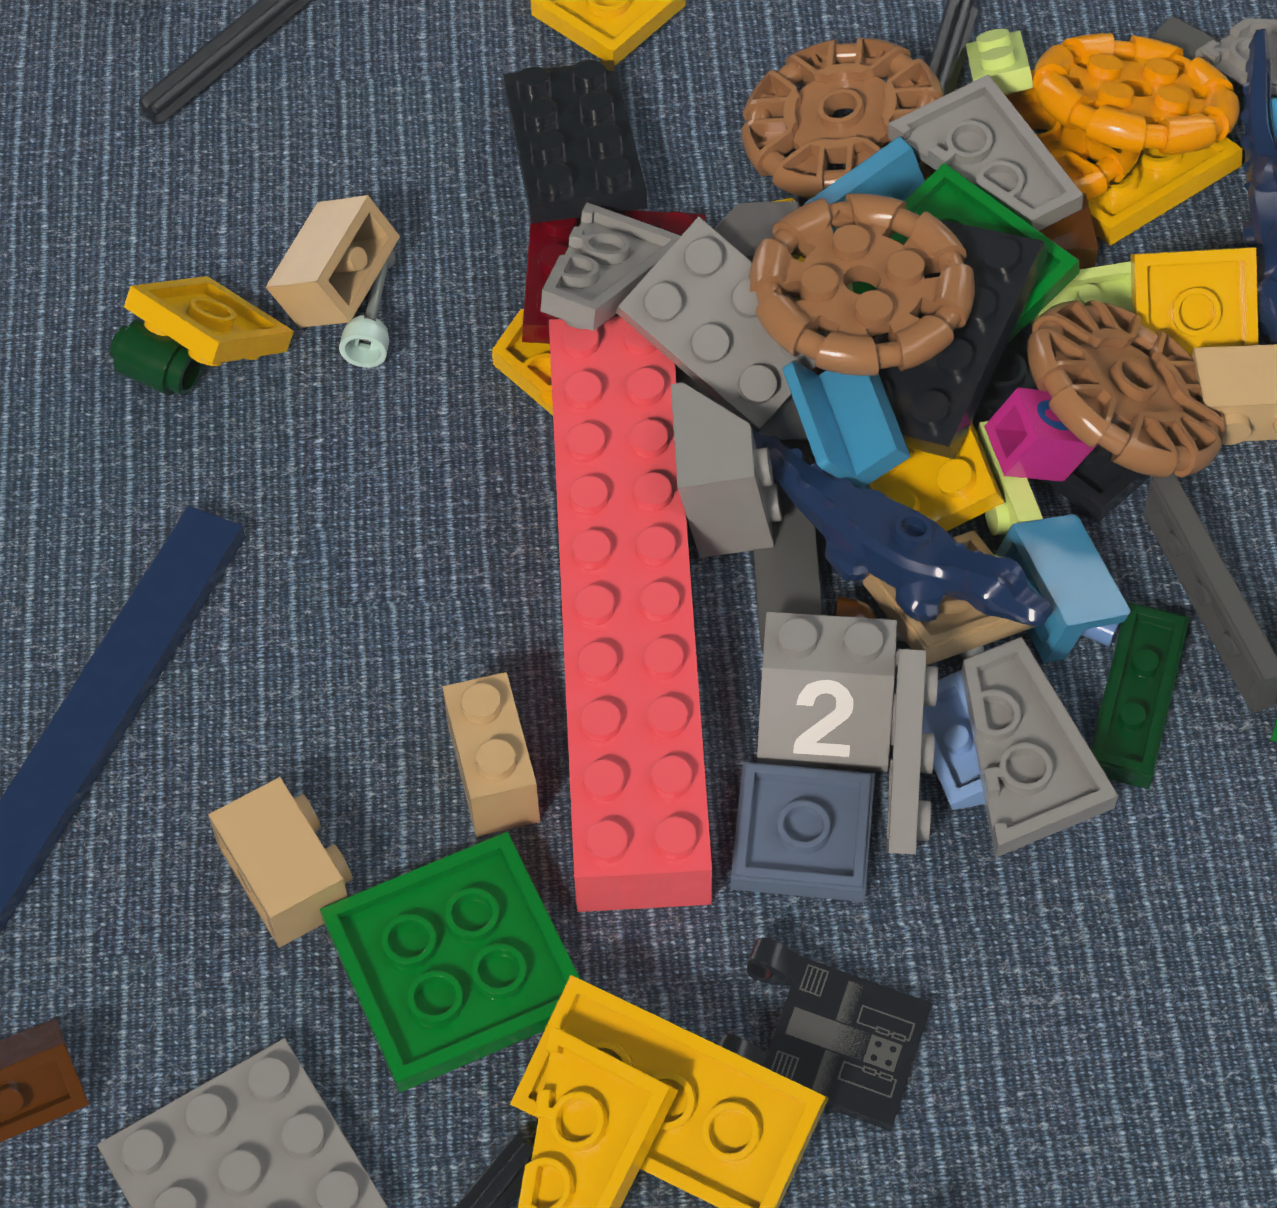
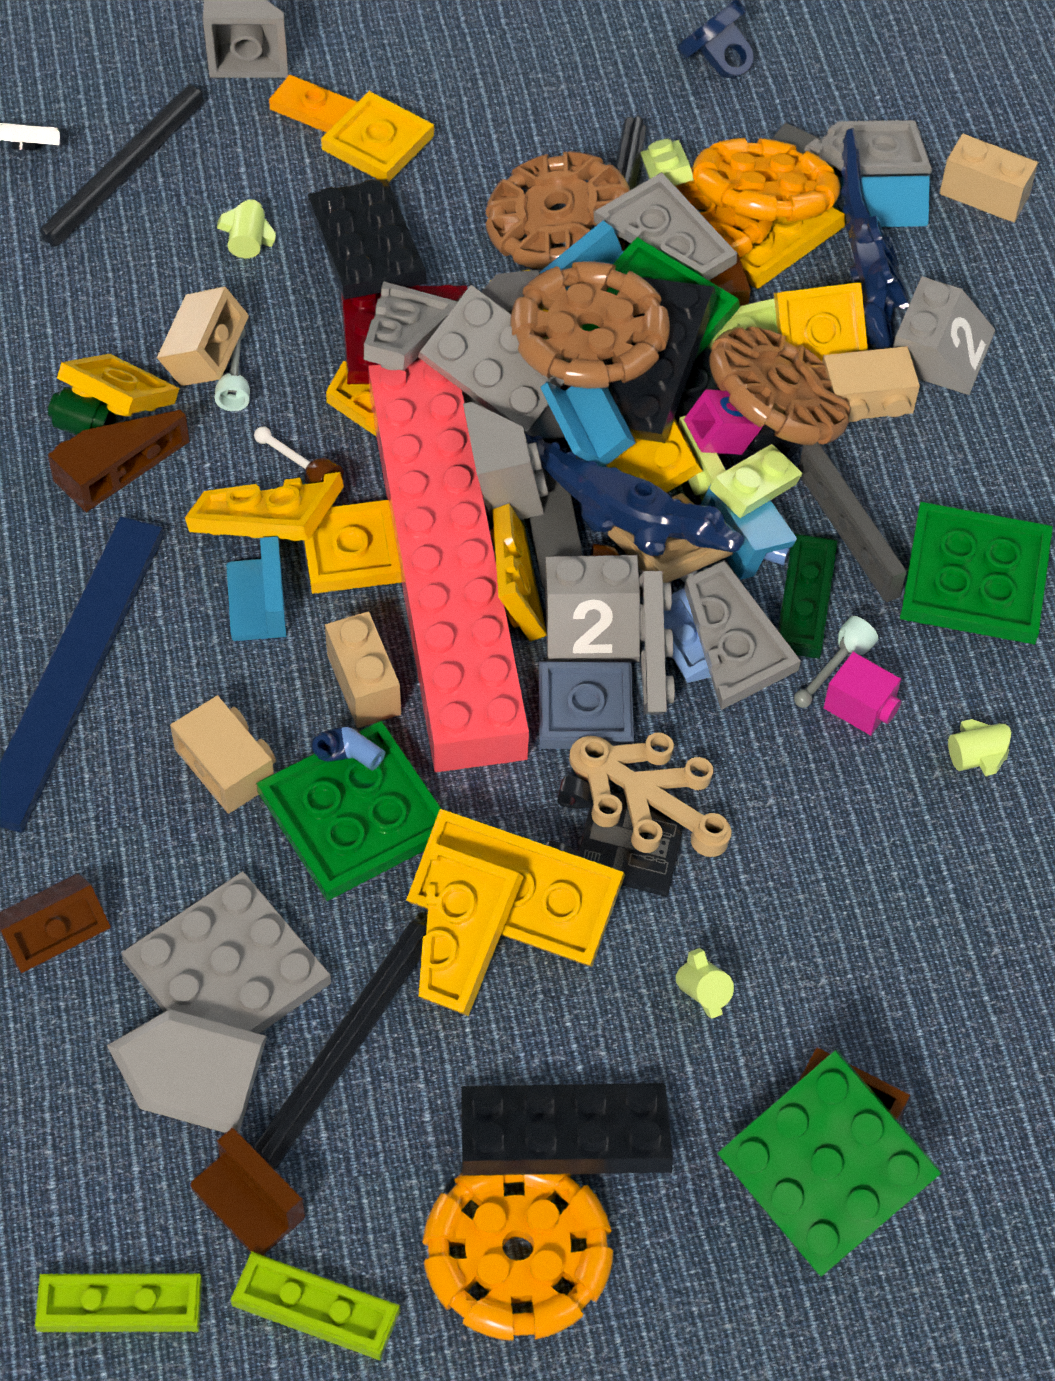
camera: 10 degrees left, 0 degrees up
none -> reddish brown slope [48,410,190,512]
none -> yellow wing [185,472,344,541]
none -> yellowish green piece [217,200,276,258]
none -> dark azure panel [226,536,286,641]
none -> hinge [254,427,344,484]
none -> yellow plate [304,500,402,594]
none -> arm [311,727,385,771]
none -> yellow wing [490,504,547,642]
none -> tan plant [569,733,732,857]
none -> yellowish green plate [709,444,803,518]
none -> hinge [794,616,878,708]
none -> dark pink brick [824,652,901,736]

